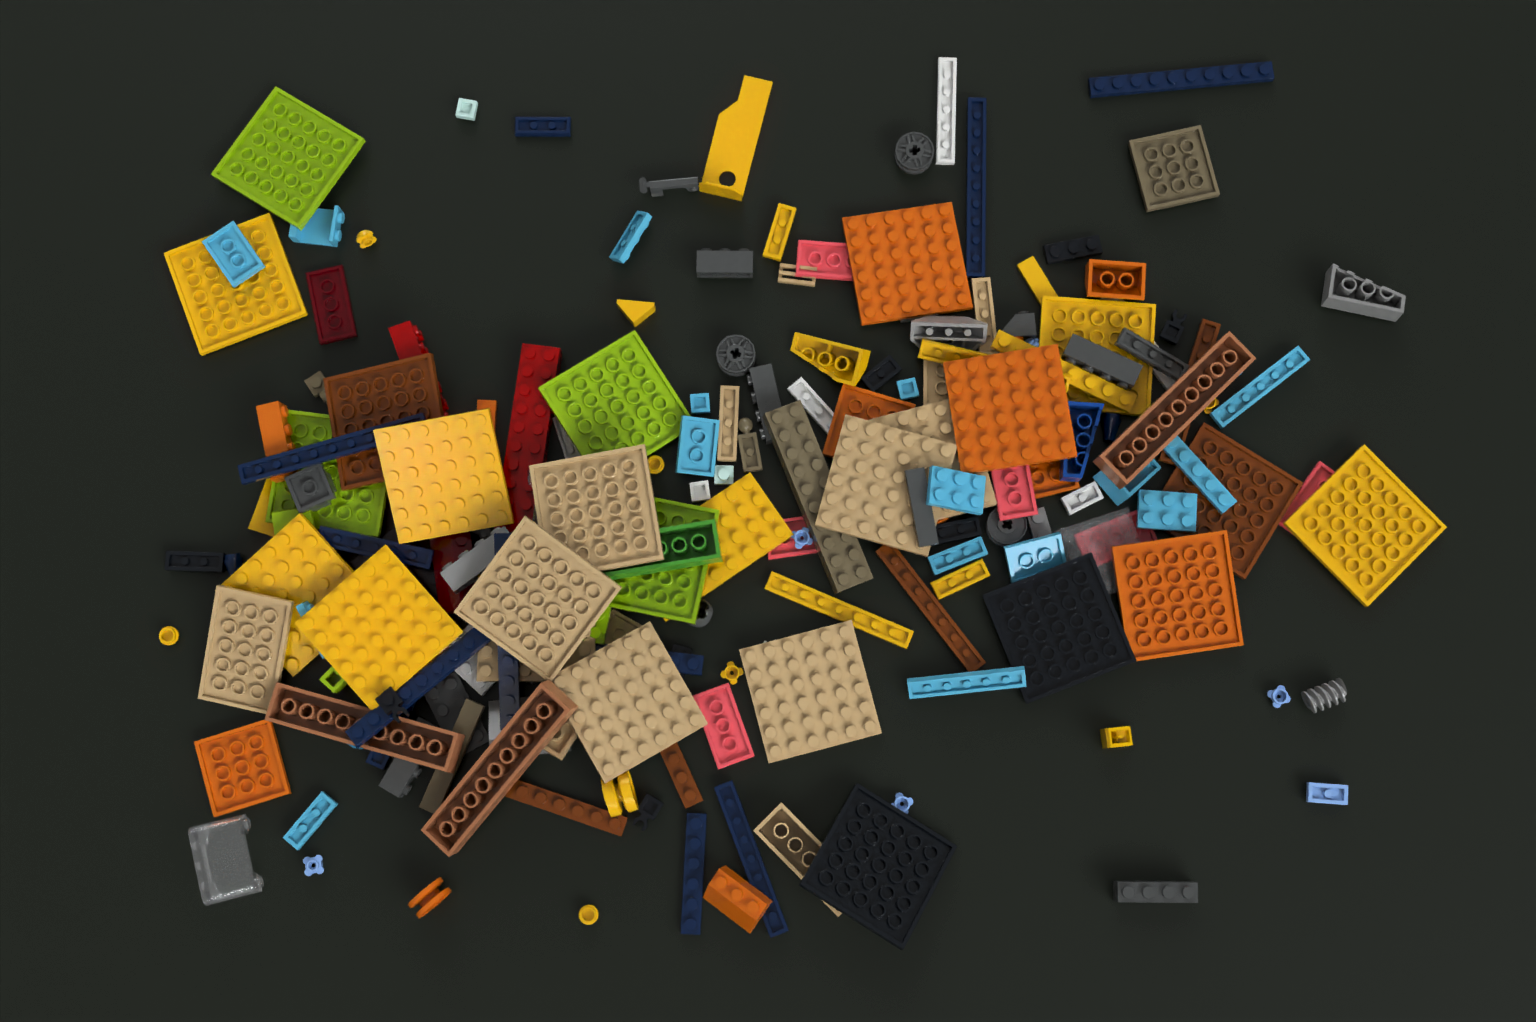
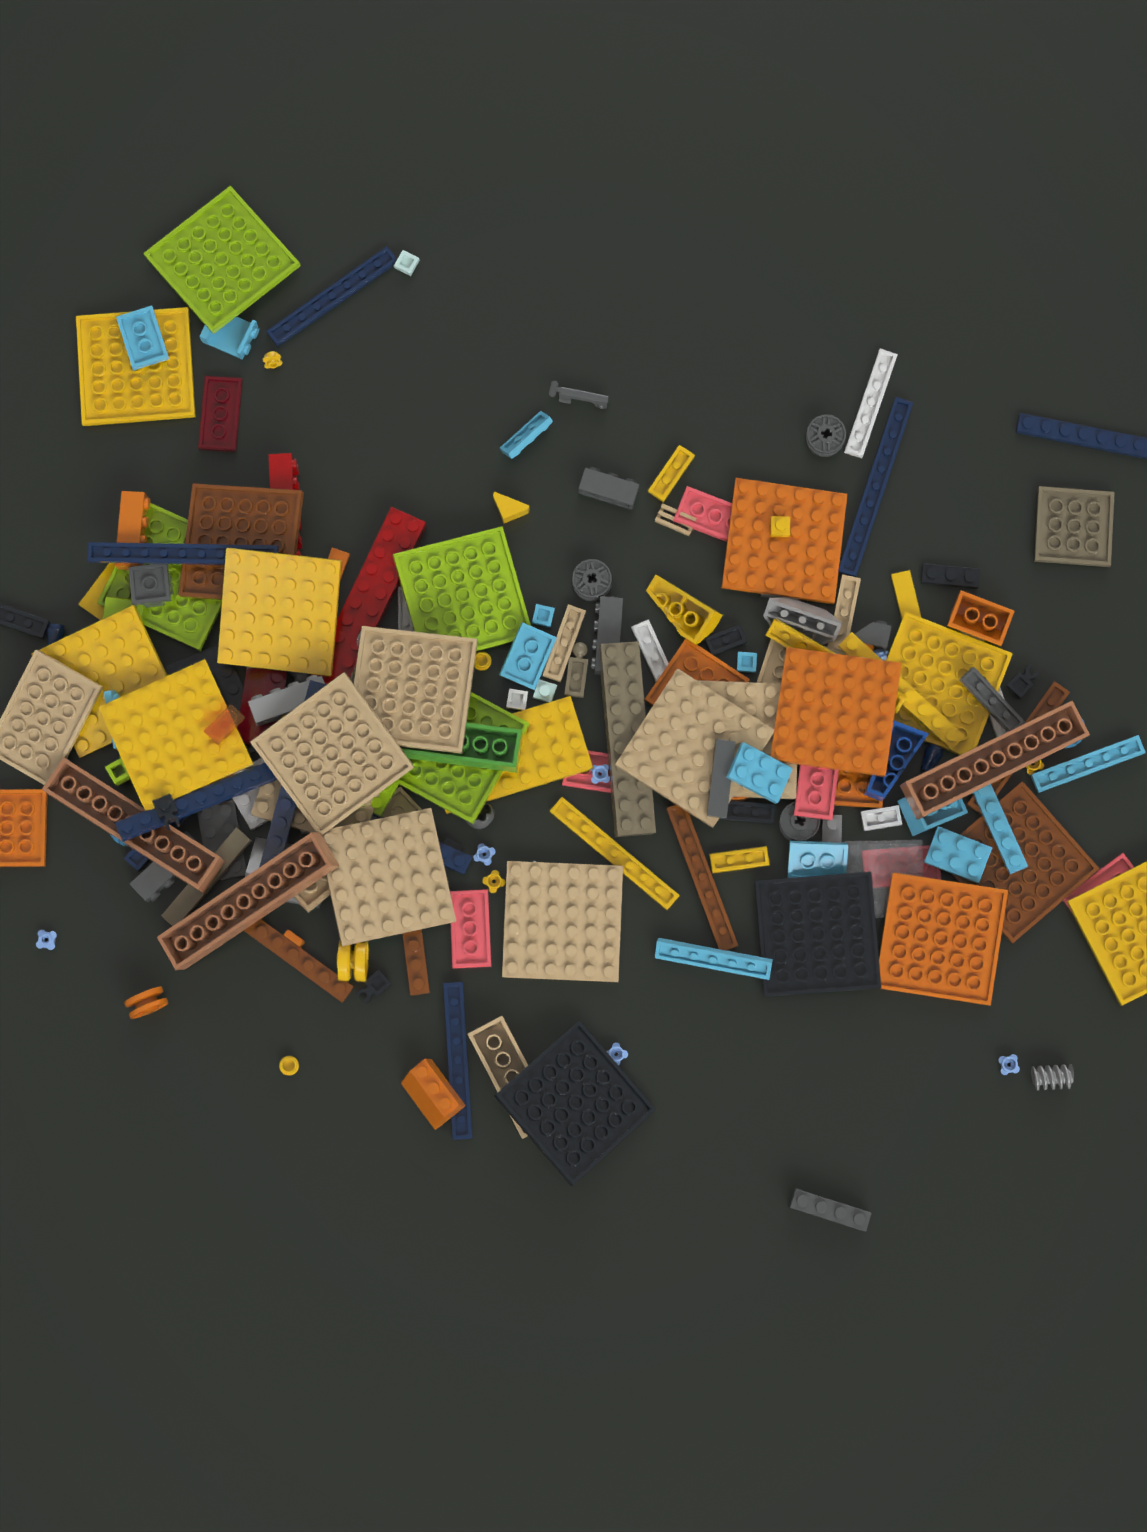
camera: 15 degrees right, 0 degrees up
medium azure plate [283,791,338,850] -> none
dark tan plate [304,371,327,404] -> none
dark blue plate [319,526,435,569] -> none
dark blue tile [515,117,571,137] -> none
dark blue plate [680,813,707,935] -> none
yellow piece [699,75,773,201] -> none
medium azure plate [927,536,988,576] -> none
dark grey brick [1061,333,1143,390] -> none
yellow slope [1100,726,1133,749] -> none
light blue plate [1306,782,1348,805] -> none
none -> clear orange plate [203,704,245,745]
none -> dark blue tile [266,246,397,347]
none -> orange tile [284,930,305,948]
none -> light blue plate [473,843,496,866]
none -> yellow plate [770,516,790,537]

